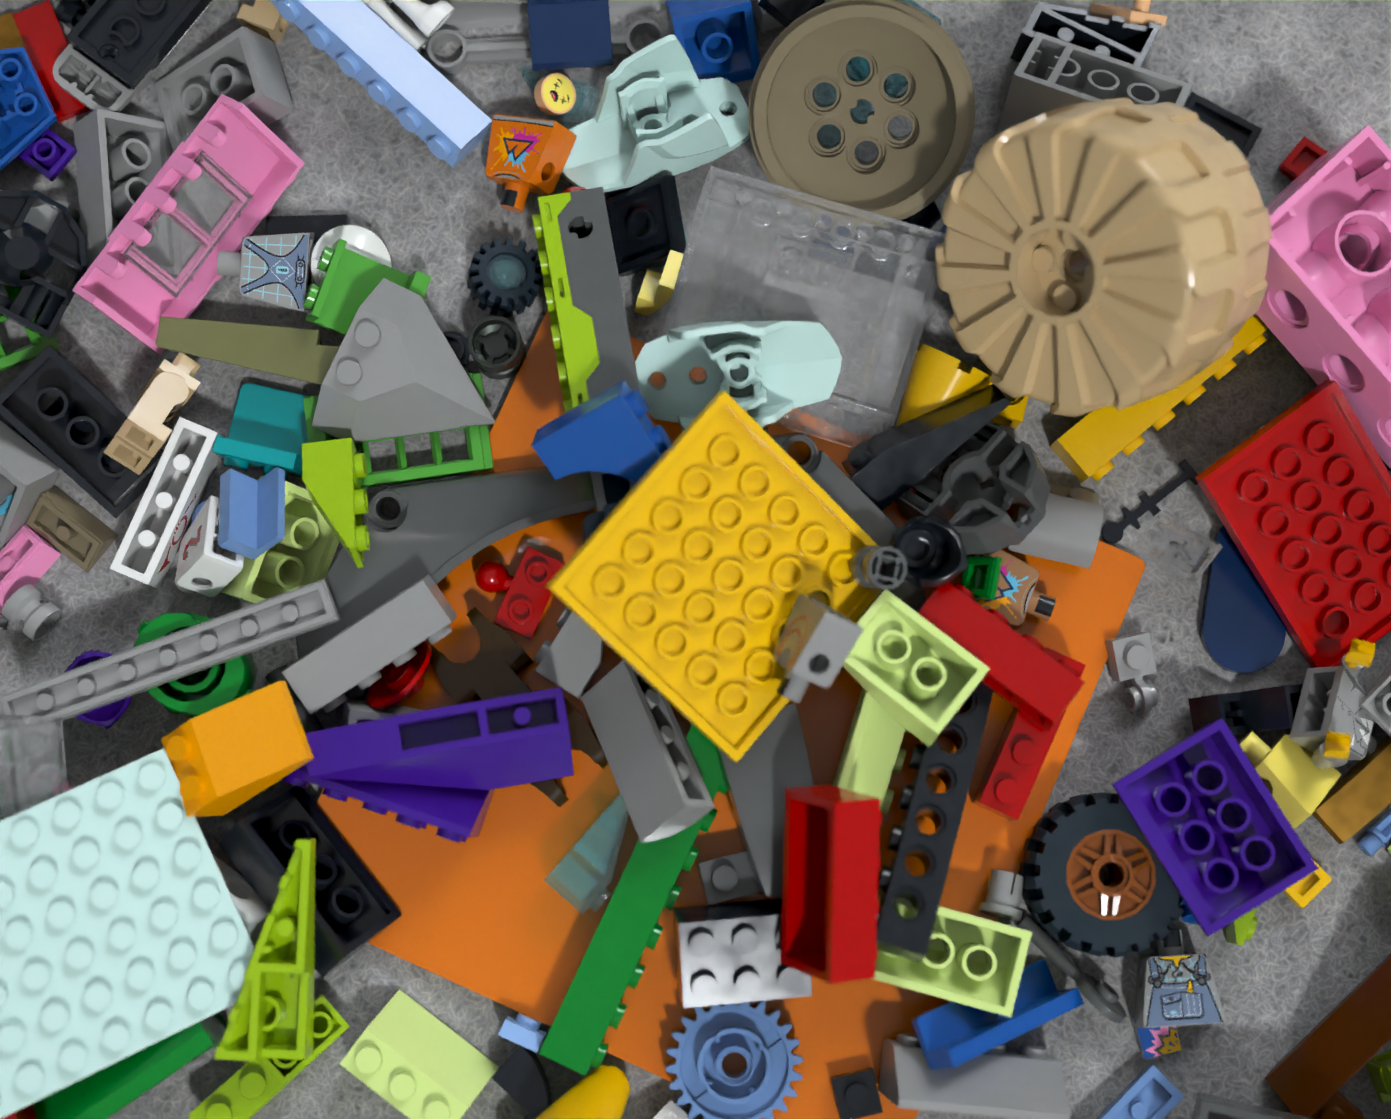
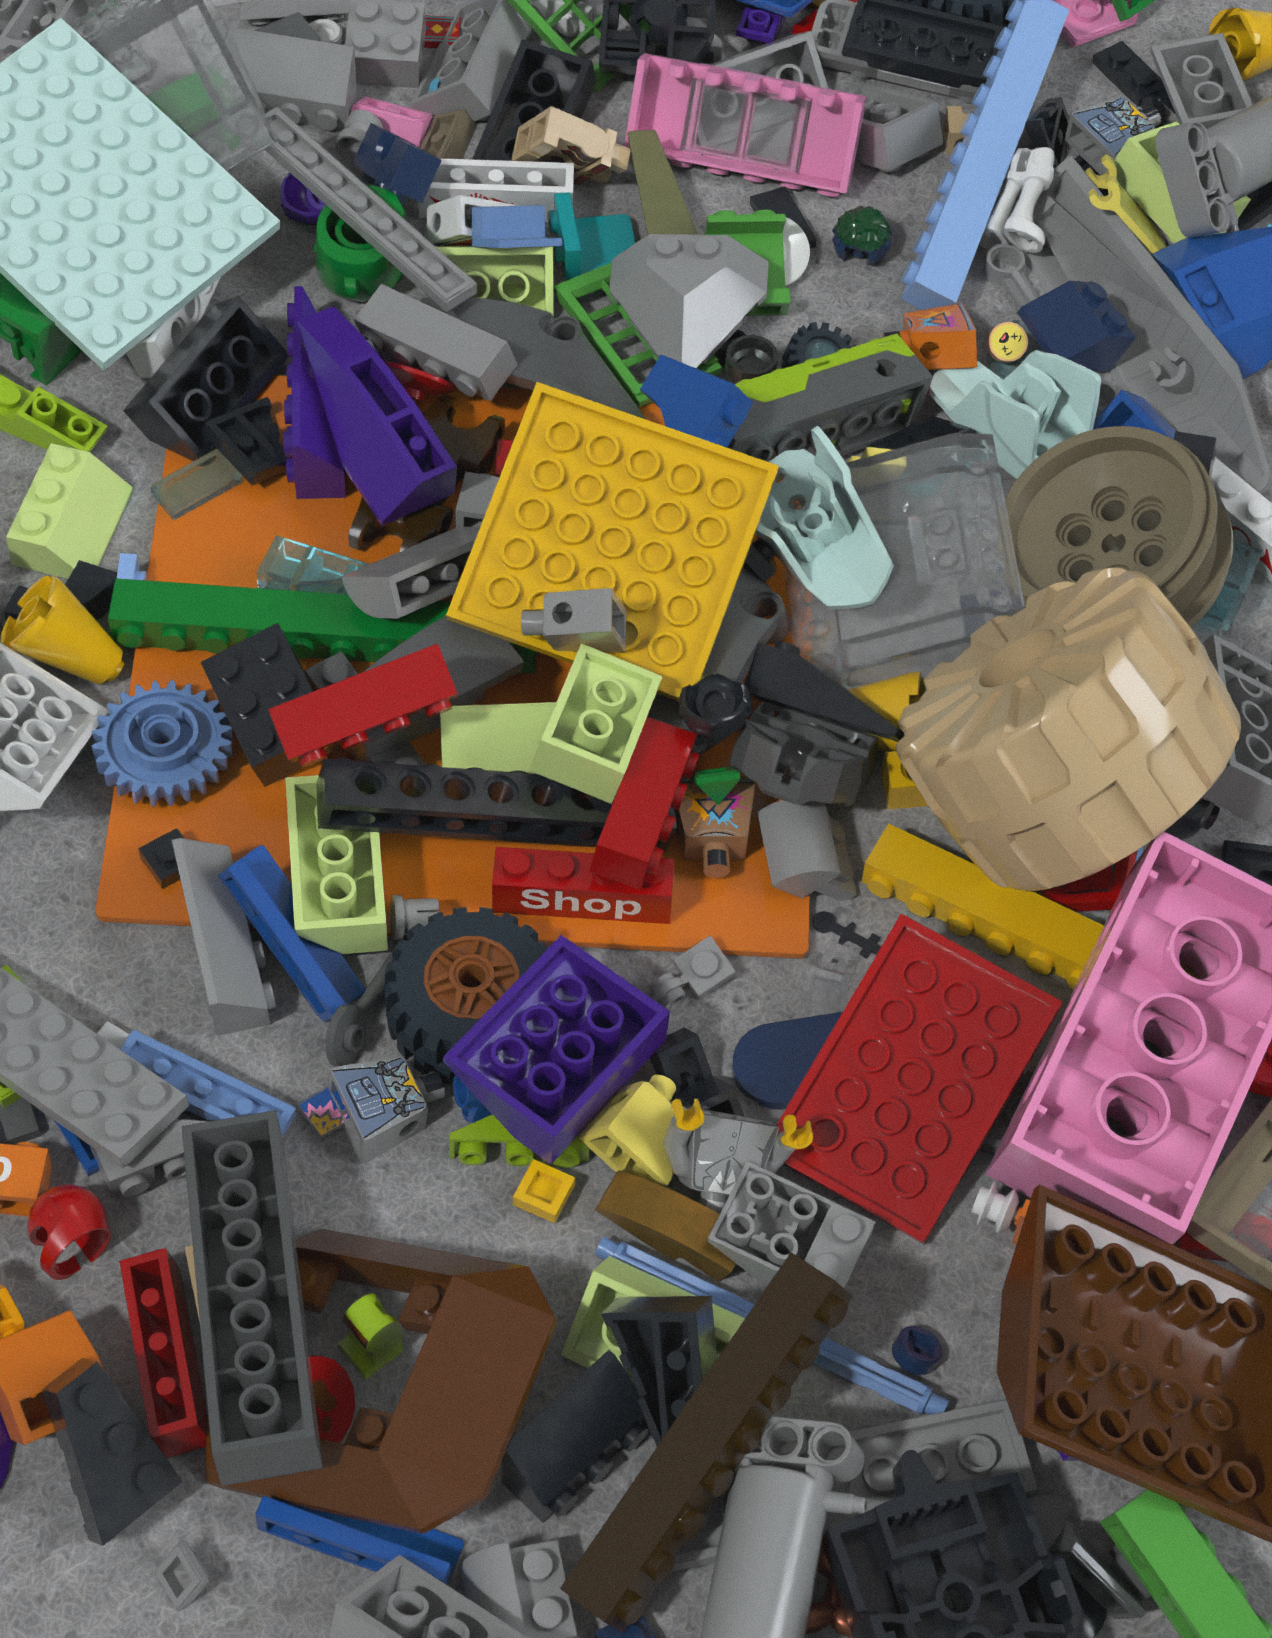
camera: 65 degrees right, 25 degrees down
light orange slope [161,681,314,817] -> none
lime wedge [215,838,315,1061] -> none
torso [217,232,314,311] -> none
lime slope [302,438,370,568] -> none
dark grey wheel [850,545,907,590] -> none
none -> clear light blue tile [150,449,242,520]
none -> black wing [203,397,286,486]
none -> dark blue arch [352,123,442,204]
none -> dark green piece [832,206,892,266]

